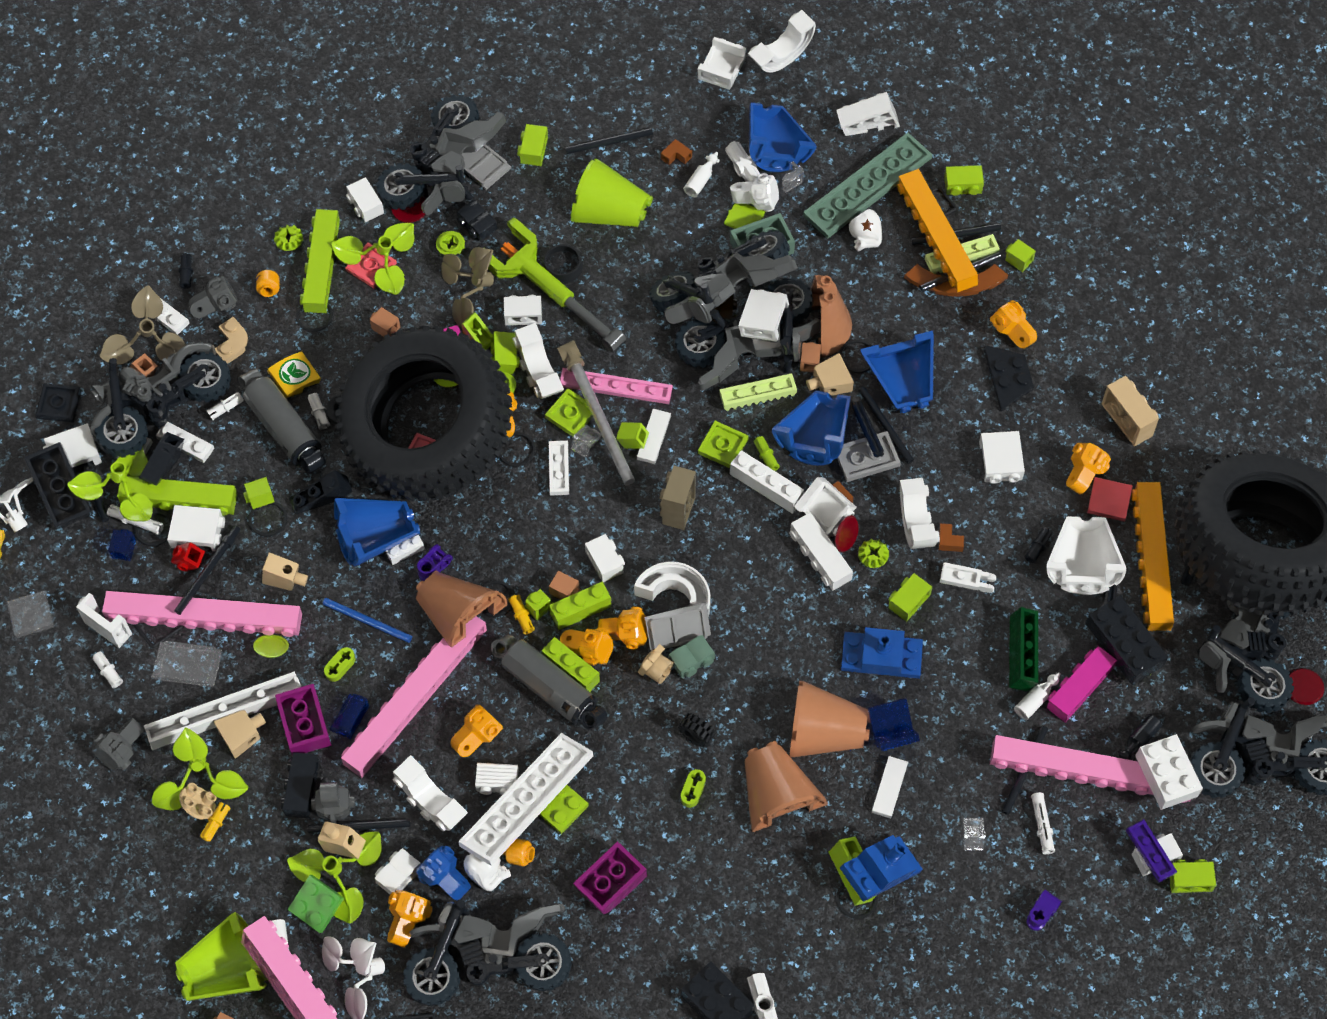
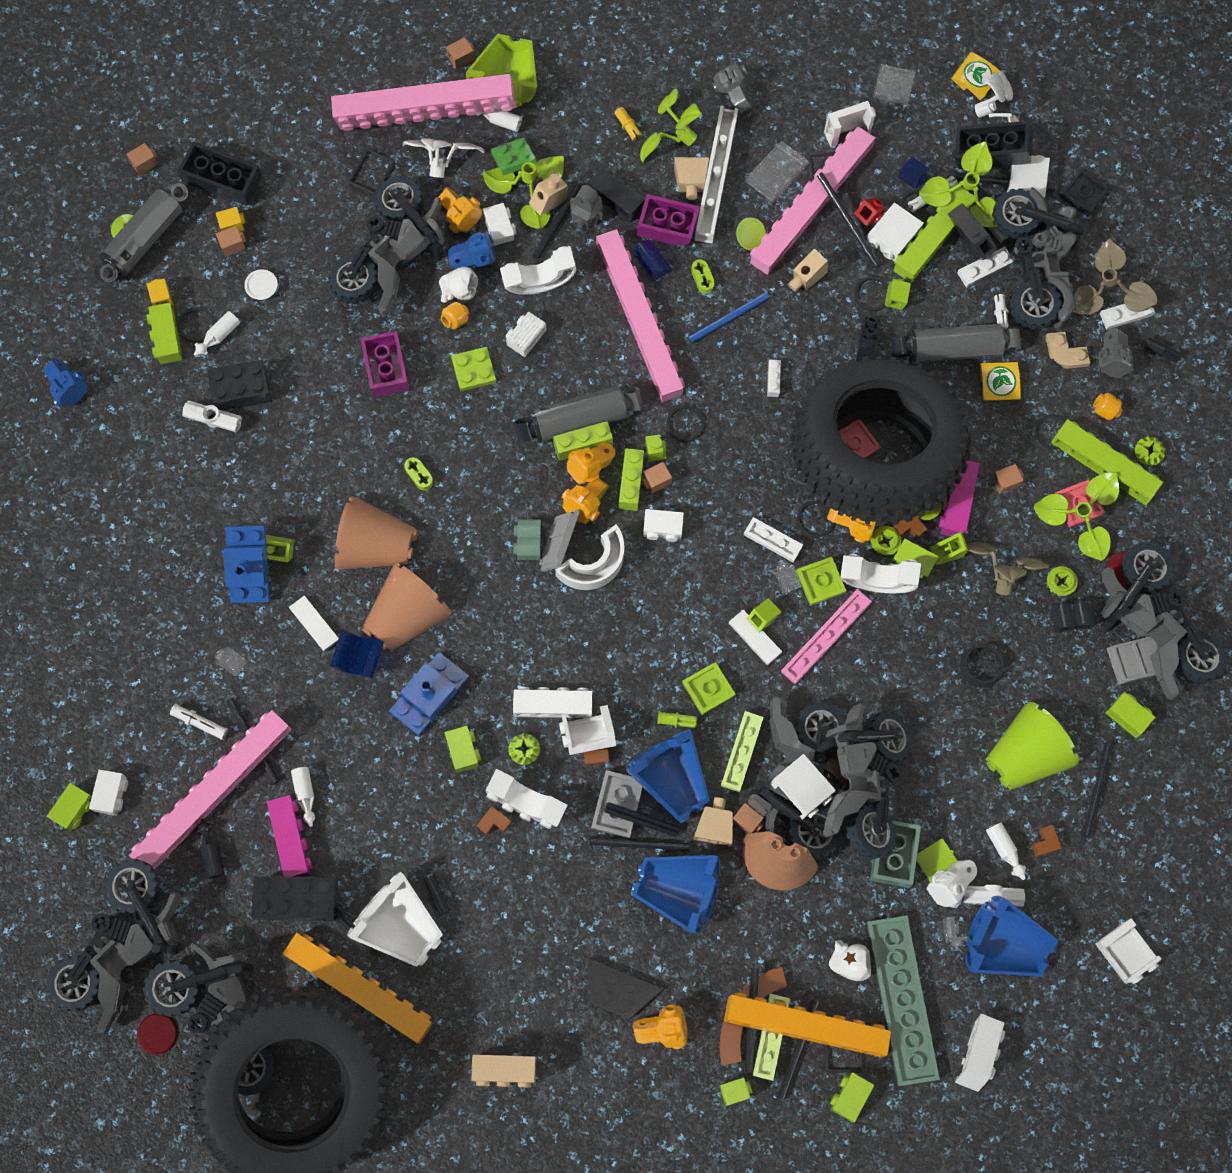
camera: 120 degrees right, 10 degrees up
white axle [93,651,123,688] -> none
nougat brick [130,353,158,377] -> none
tan dish [179,783,217,820] -> none
white axle [308,393,330,430] -> none
blue cone [334,498,420,567] -> none
white brick [346,177,384,222] -> none
nougat cone [416,570,507,648] -> none
dark purple piece [417,544,453,581] -> none
light orange piece [450,704,503,757] -> none
white plate [459,733,593,866] -> none
lime piece [488,217,626,352] -> none
white brick [504,295,542,326] -> none
yellow pin [508,595,535,635] -> none
flat silver piece [557,340,635,485] -> none
tan piece [638,644,674,684] -> none
dark tan brick [660,466,696,530] -> none
black tyre [678,713,717,748] -> none
white brick [730,450,804,514] -> none
white brick [748,10,816,73] -> none
dark red piece [835,515,859,553] -> none
white hinge [939,563,996,593] -> none
white panel [979,431,1025,484] -> none
dark green brick [1009,607,1038,691] -> none
dark purple piece [1026,890,1062,931] -> none
light orange piece [1066,443,1111,494] -> none
coral tile [1087,477,1133,522] -> none
dark purple tile [1125,819,1177,883] -> none
white brick [1135,734,1203,810] -> none

